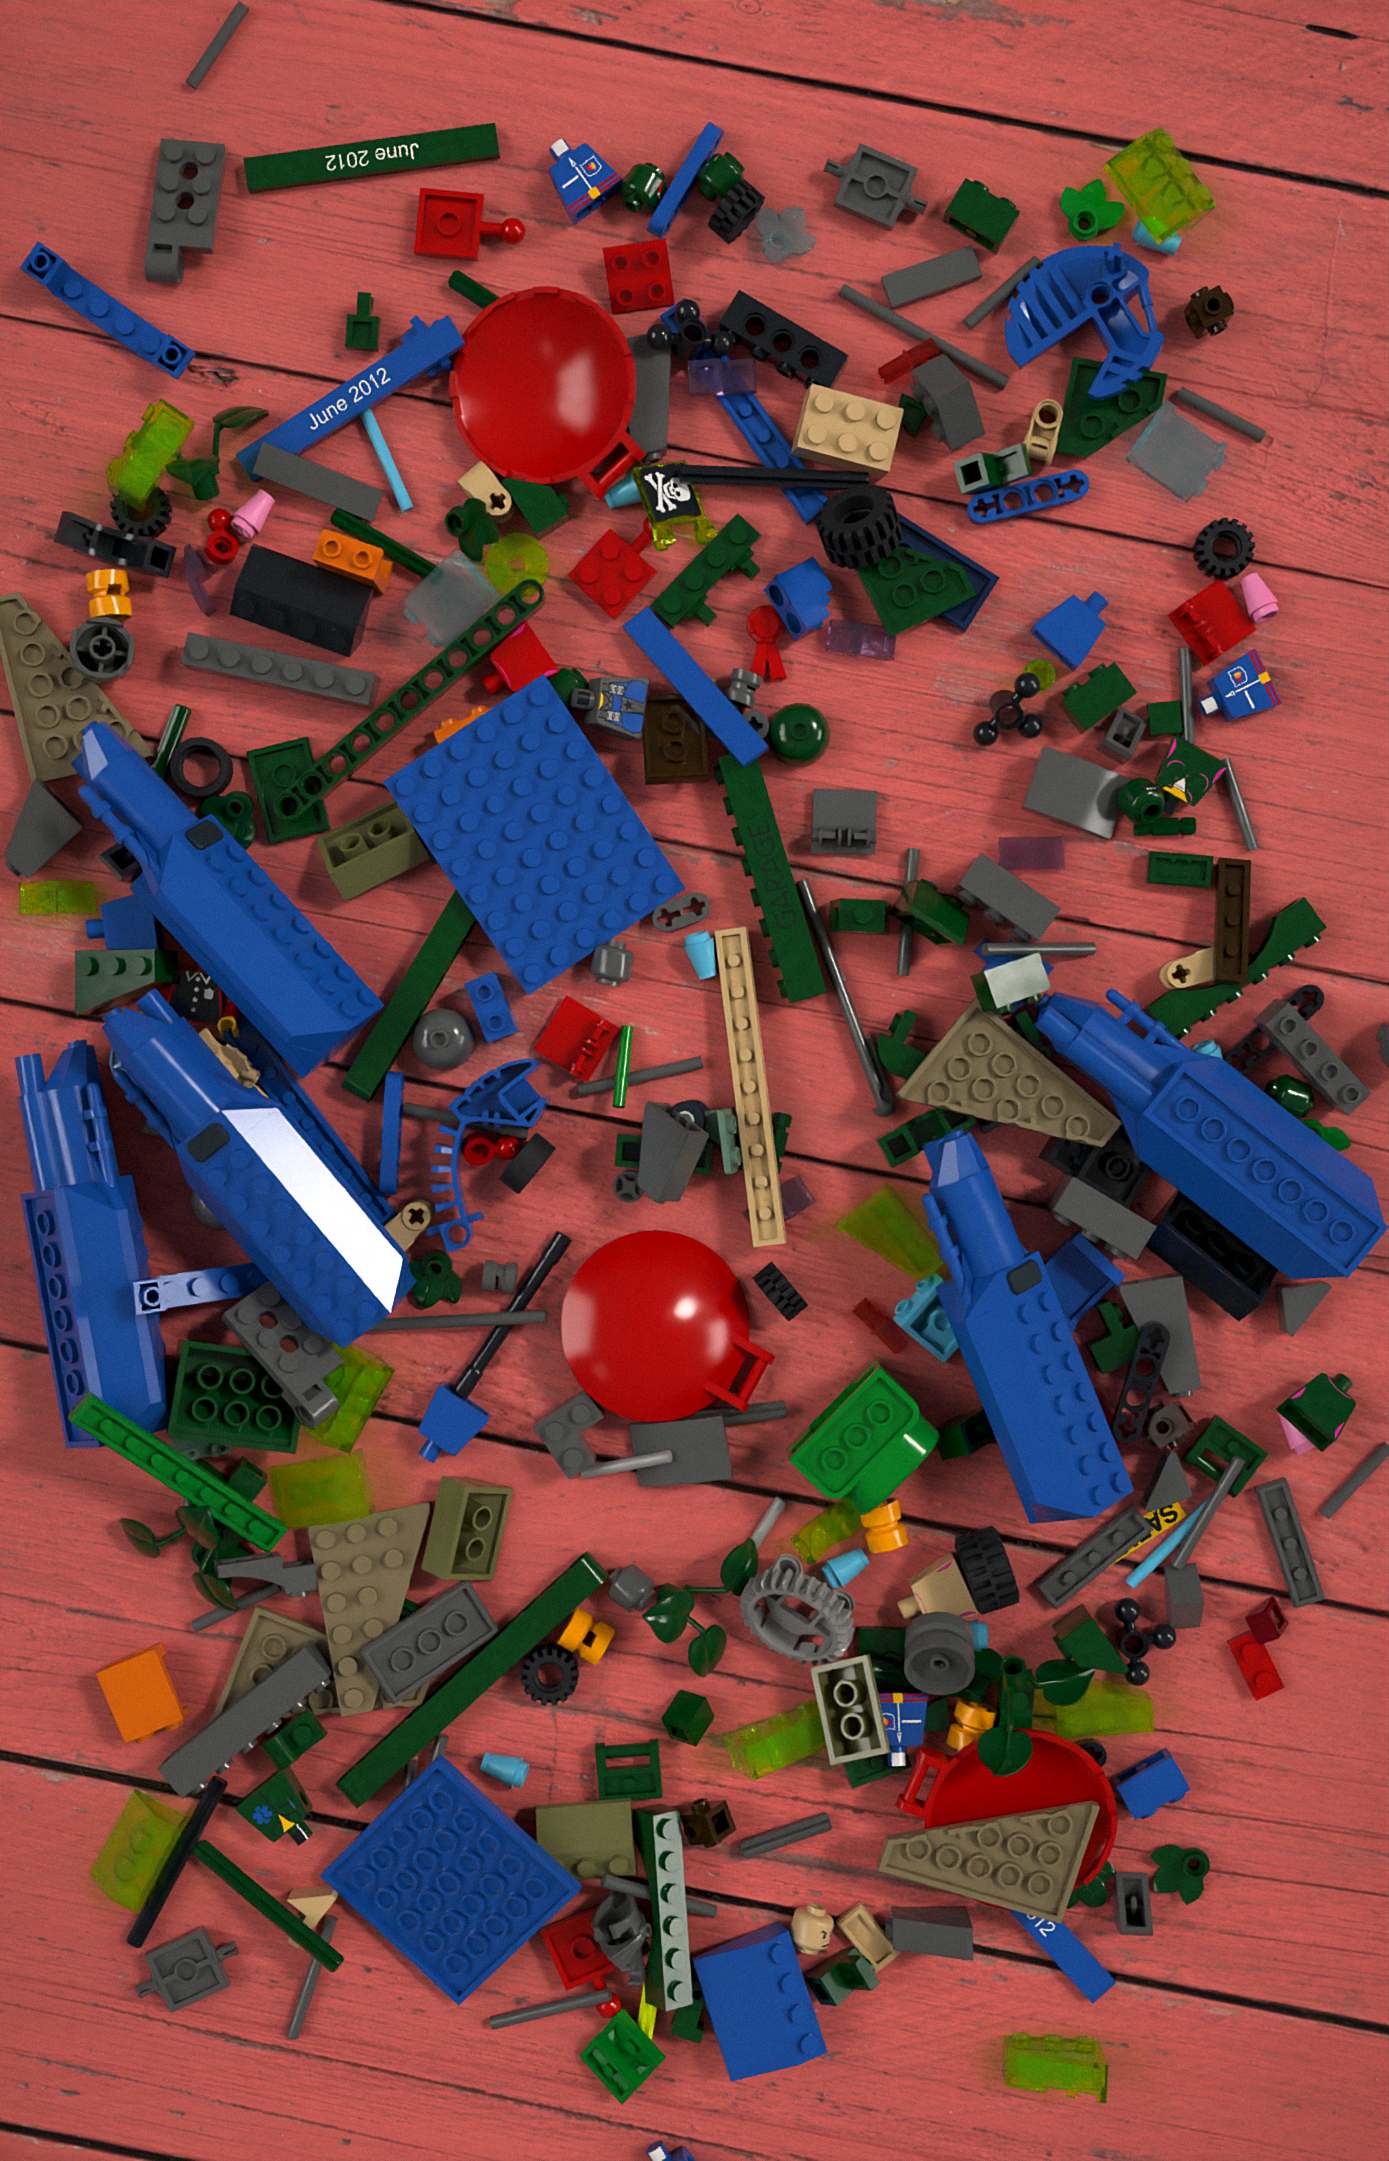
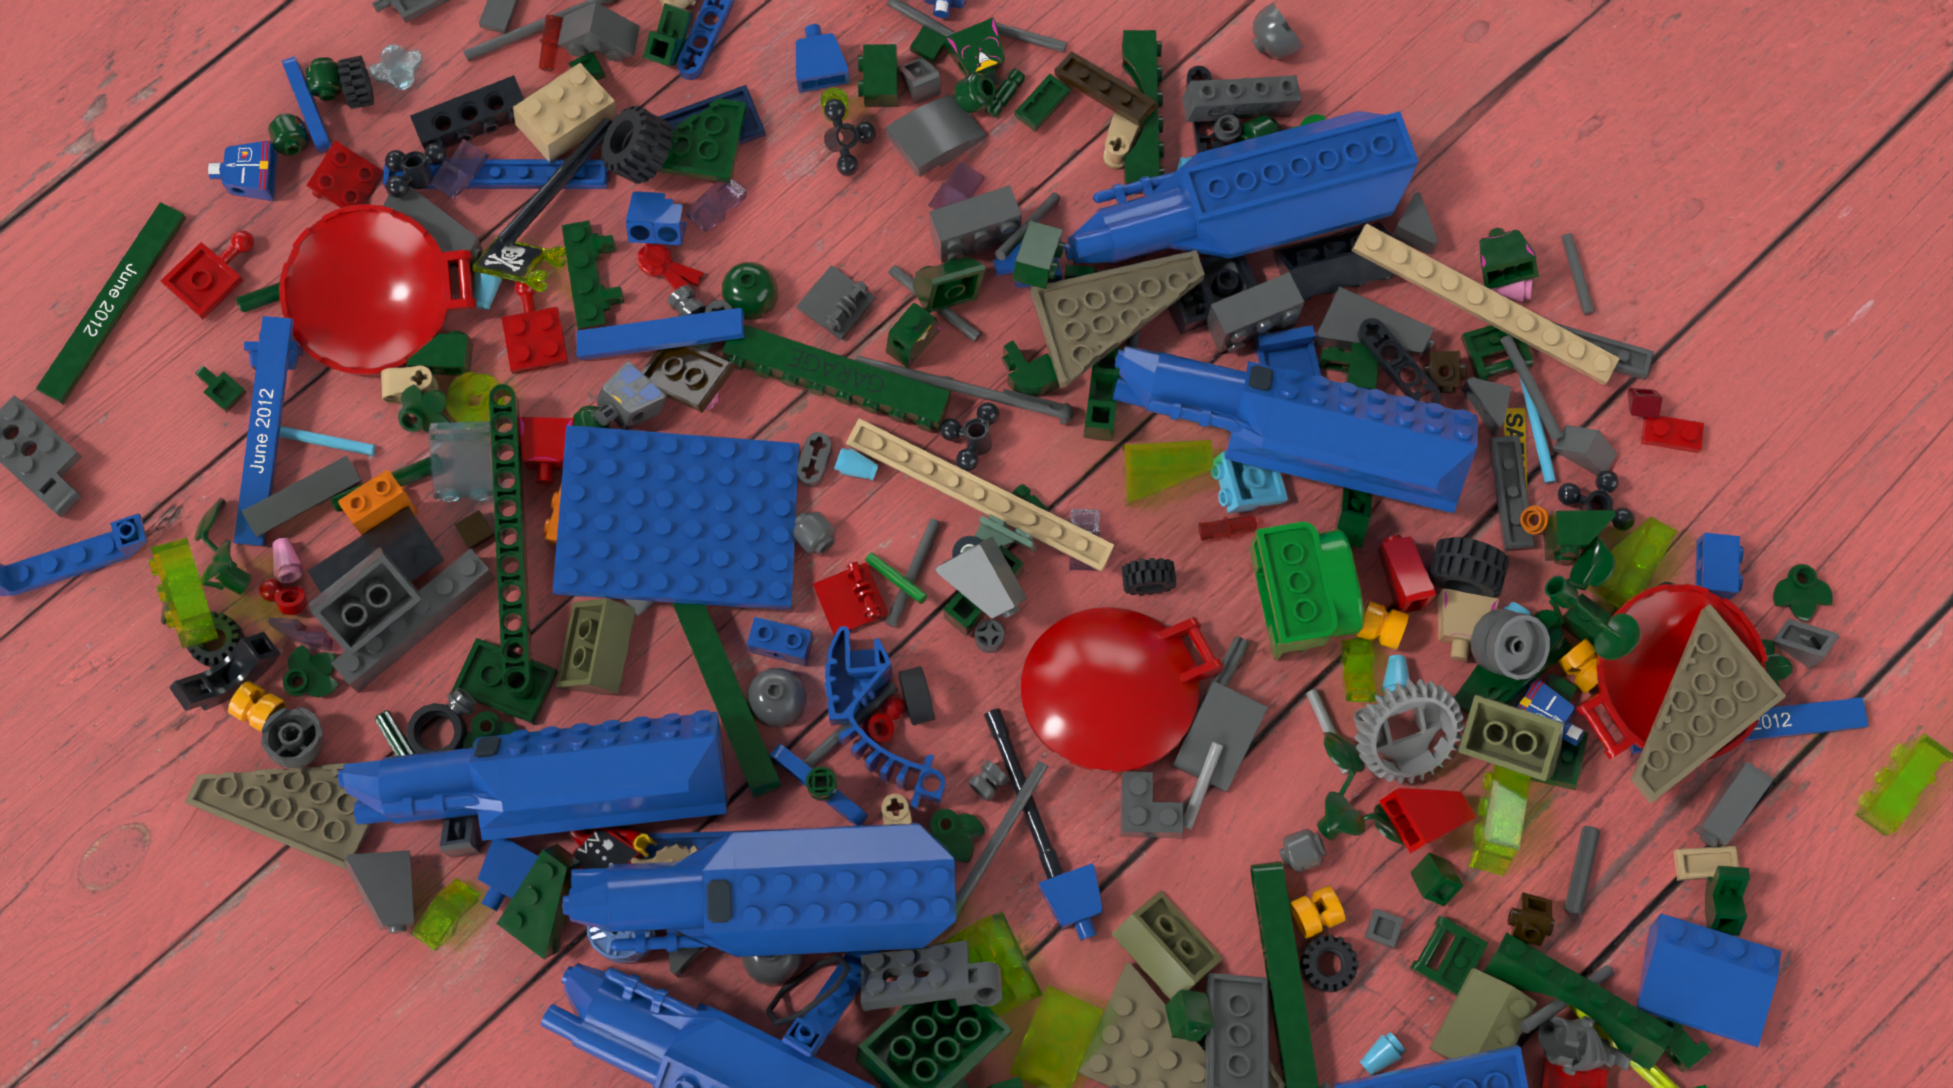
camera: 55 degrees left, 15 degrees down
tan head [789,1902,834,1955] -> none
none -> dark green plate [283,645,339,698]
none -> dark grey brick [309,547,422,656]
none -> dark grey plate [447,688,476,715]
none -> dark brown tile [454,510,495,549]
none -> black piece [766,954,851,1026]
none -> dark green wheel [806,766,838,802]
none -> black piece [940,402,999,471]
none -> dark green brick [1165,989,1214,1042]
none -> dark grey plate [1214,114,1242,142]
none -> tan plate [1351,223,1619,385]
none -> dark grey plate [1364,908,1404,949]
none -> red slope [1378,535,1436,614]
none -> red slope [1379,788,1476,854]
none -> orange plate [1520,505,1550,535]

